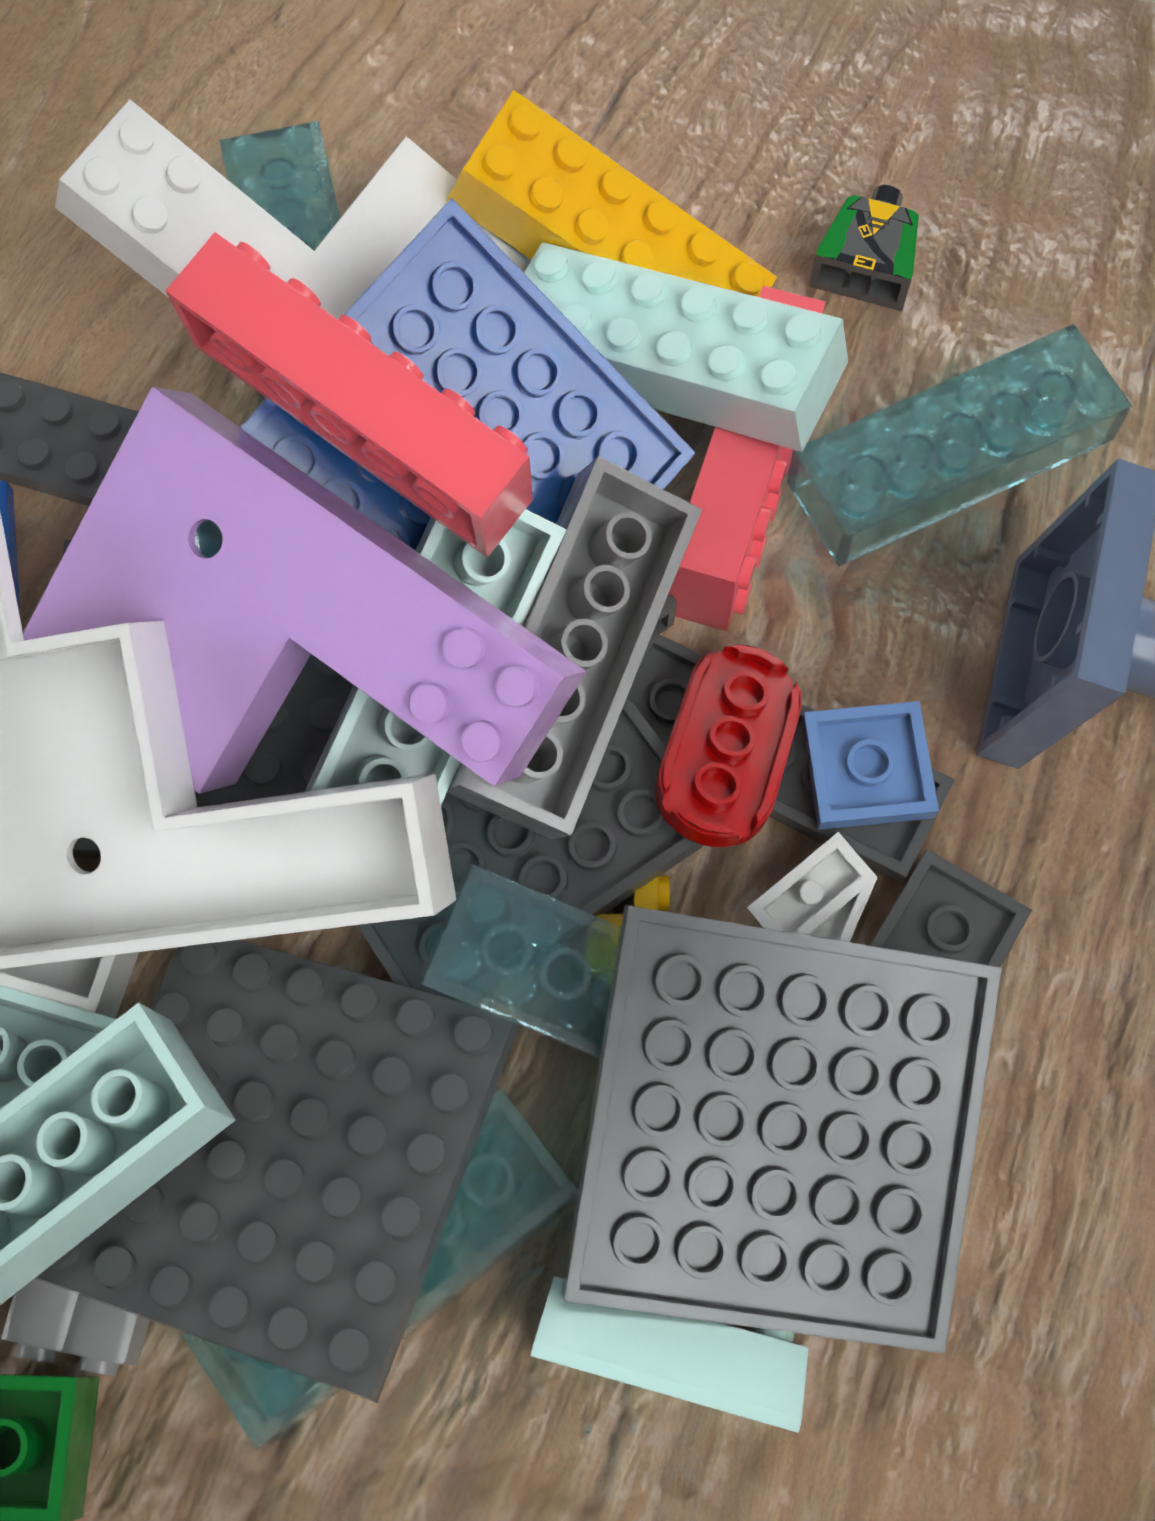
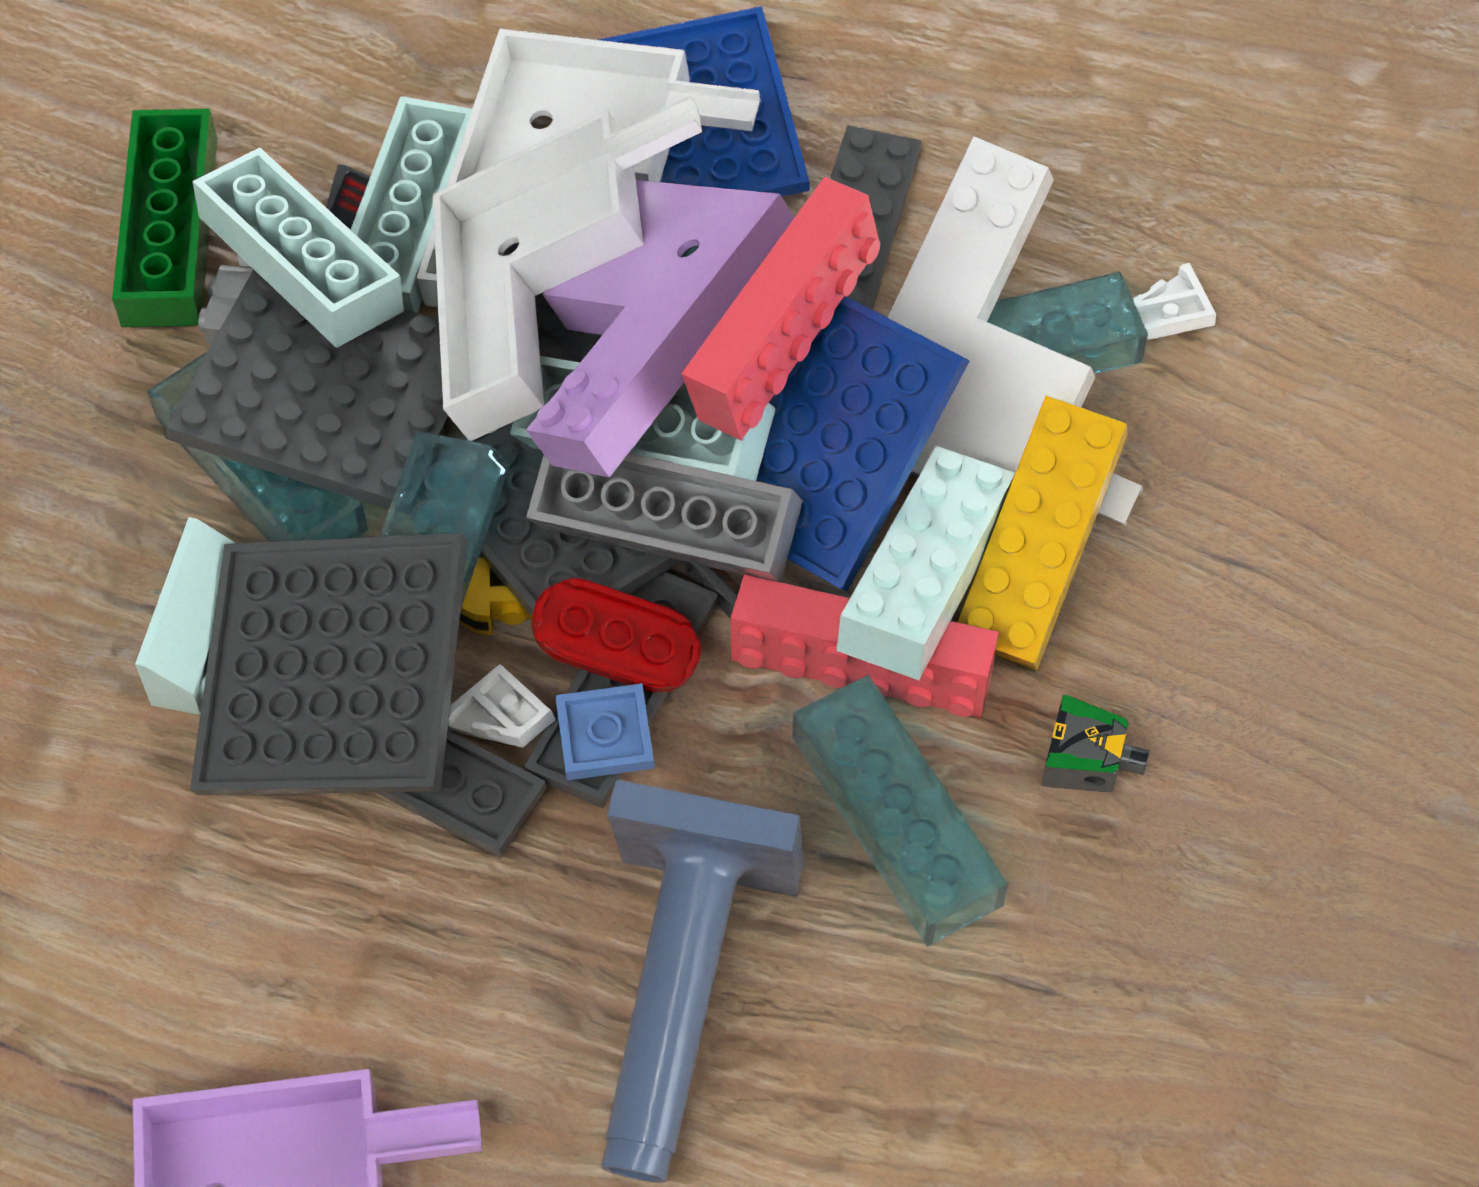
camera: 85 degrees right, 10 degrees down
none -> white wing [1126,263,1216,342]

